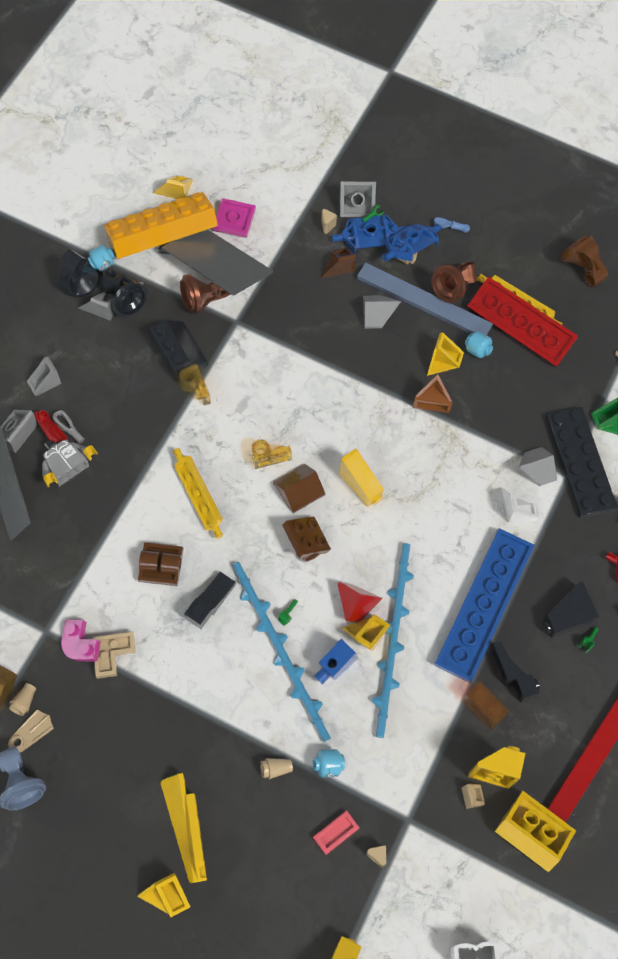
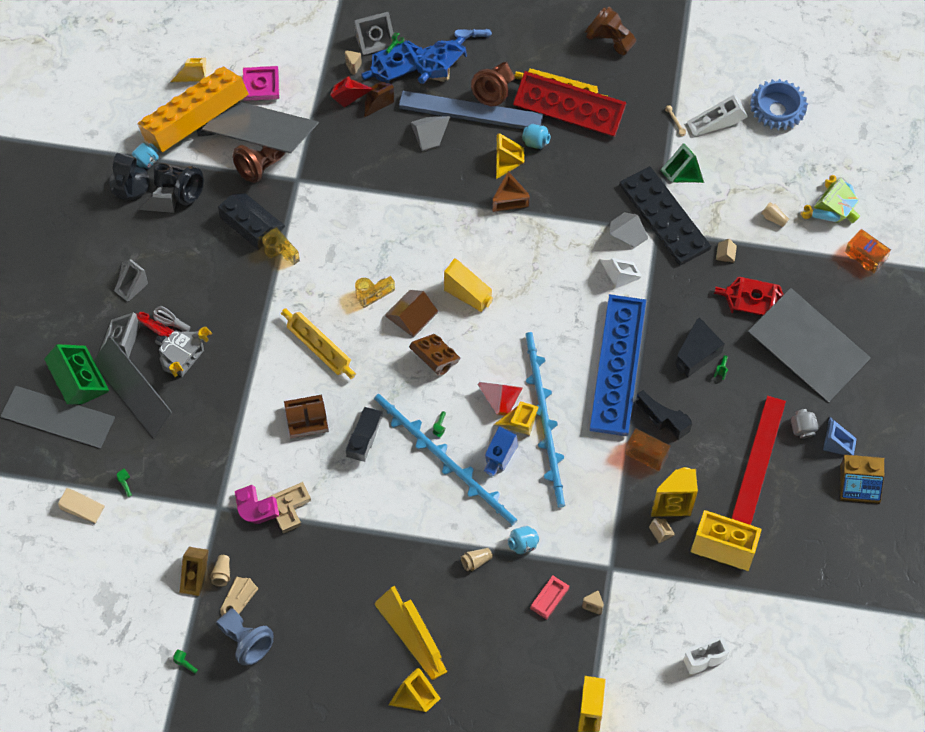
camera: 15 degrees left, 5 degrees down
none -> red slope [330,76,373,107]

